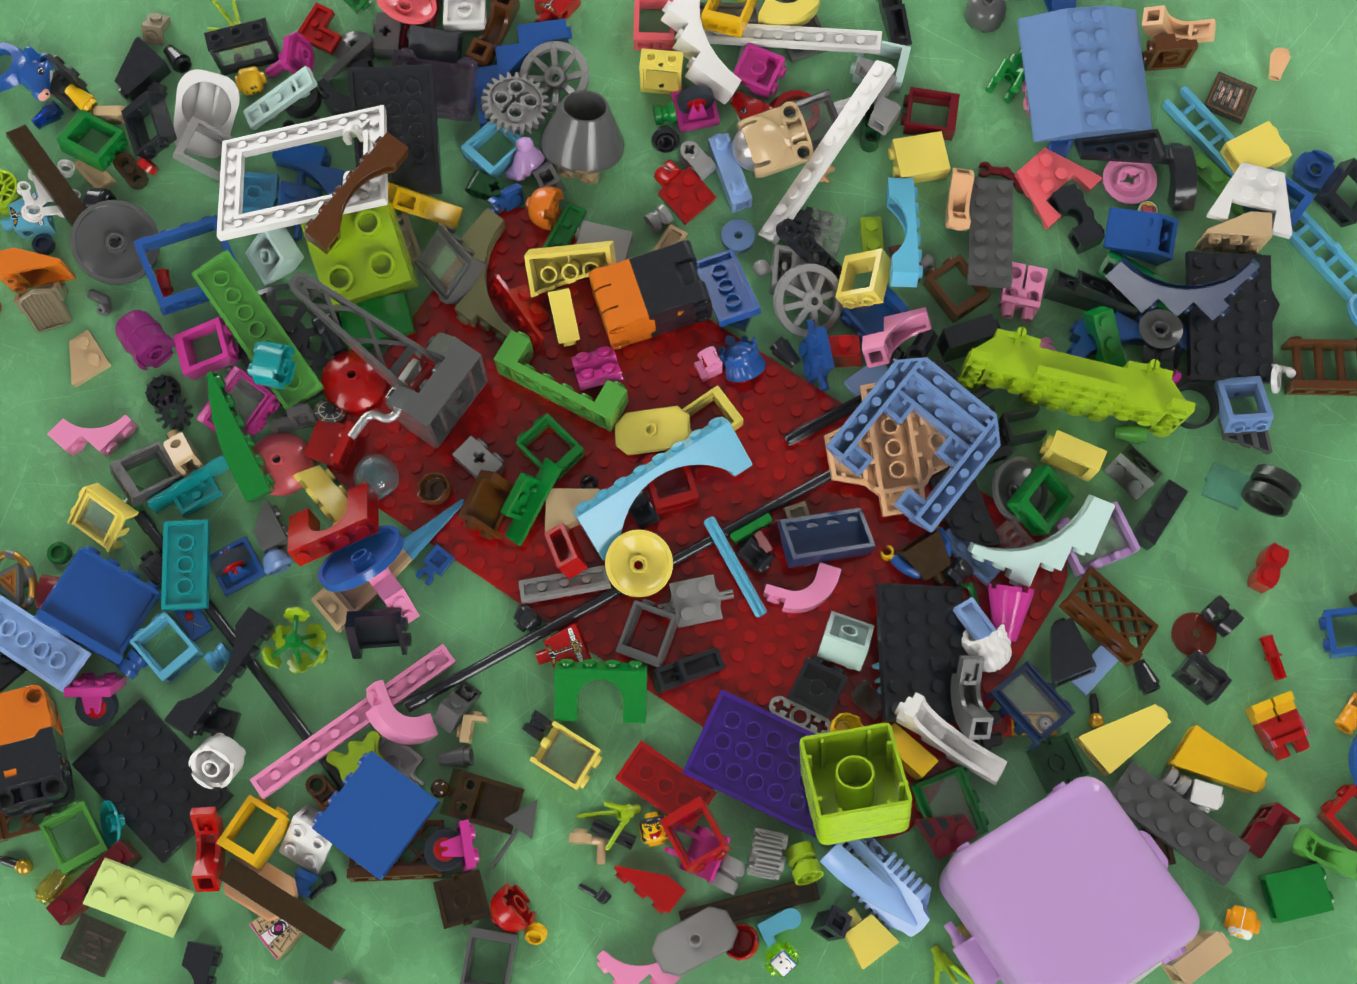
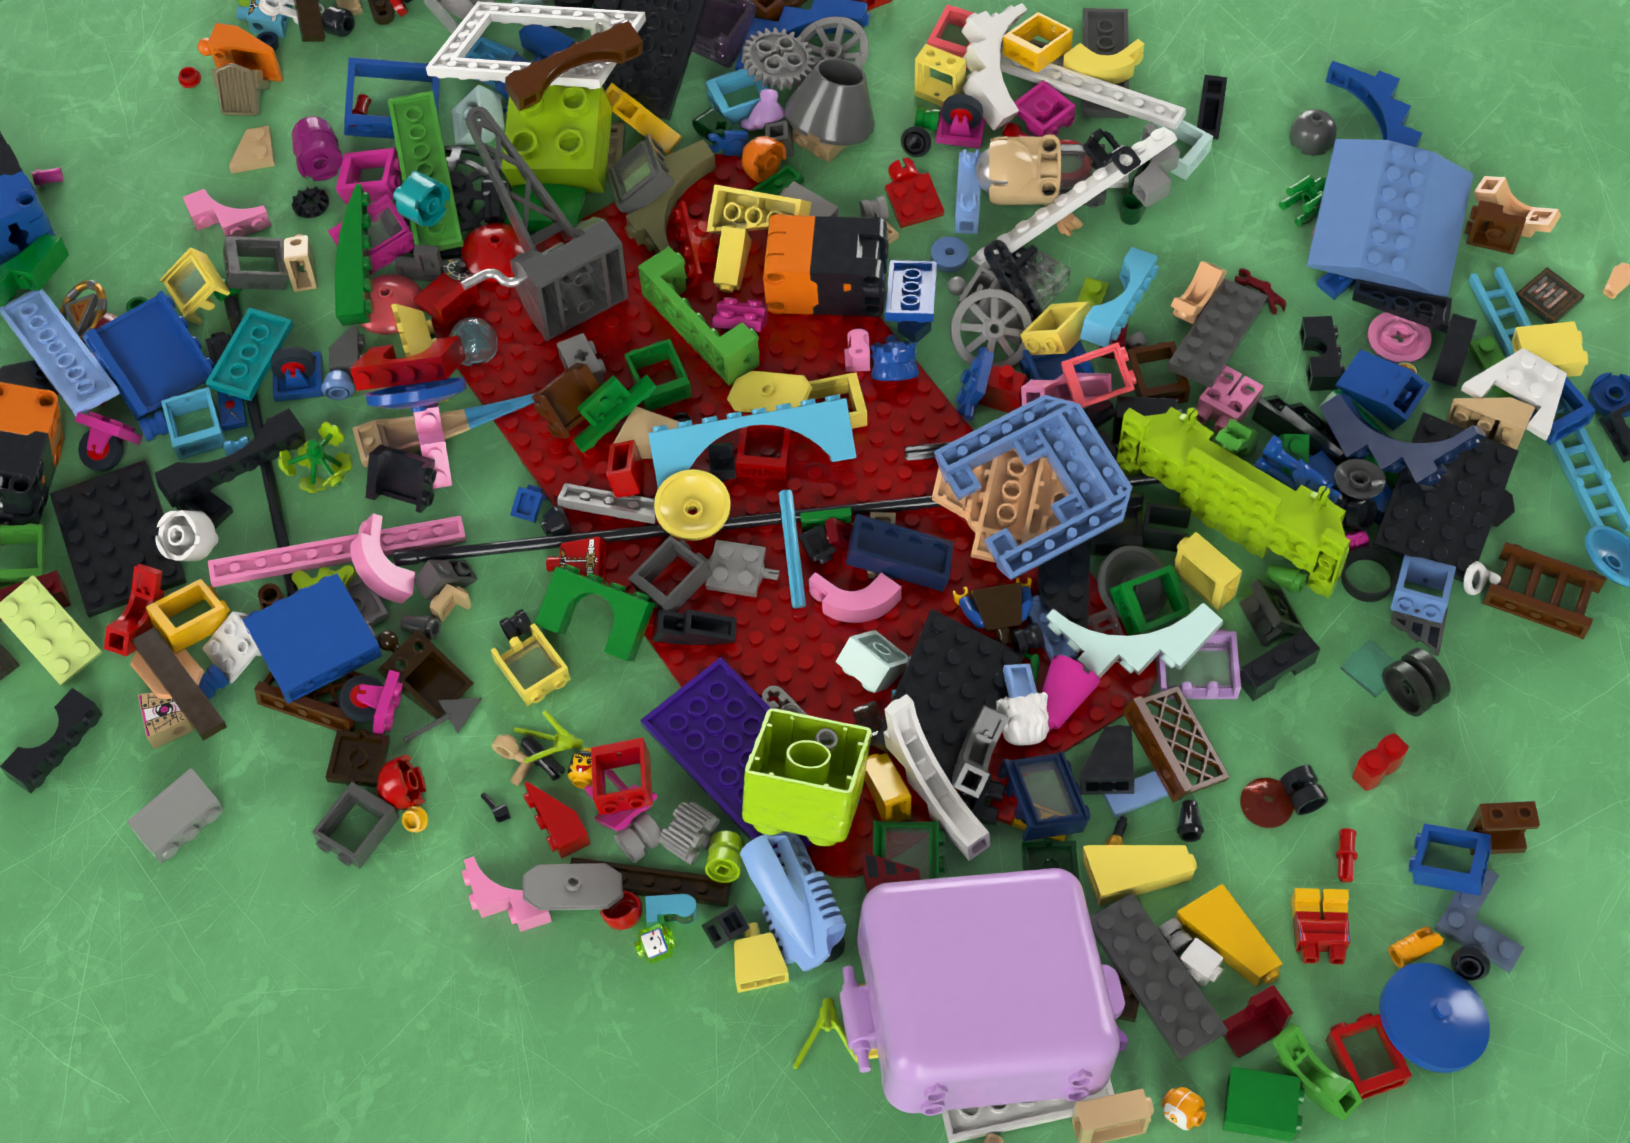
camera: 25 degrees right, 15 degrees down
dark grey dish [70,200,160,285] -> none
dark grey arm [87,289,112,316] -> none
teal dish [100,800,125,847] -> none
teal bracket [146,455,230,518] -> none
black gear [155,395,194,431] -> none
black hand [309,871,337,900] -> none
blue plate [416,545,455,586] -> none
reddish brown hair [417,472,451,505] -> none
red plate [615,741,717,831] -> none
light grey piece [679,141,717,181] -> none
black cone [770,336,801,368] -> none
black plate [787,655,848,719] -> none
light yellow brick [888,131,951,184] -> none
dark red window [900,87,960,141] -> none
coral wing [1015,147,1103,231] -> none
black window [1171,650,1232,705] -> none
none -> blue bracket [510,484,548,523]
none -> light grey hinge [814,729,838,752]
none -> coral window [1061,342,1137,408]
none -> black piece [1083,128,1141,175]
none -> bright green slope [1215,419,1259,457]
none -> blue piece [1253,435,1341,504]

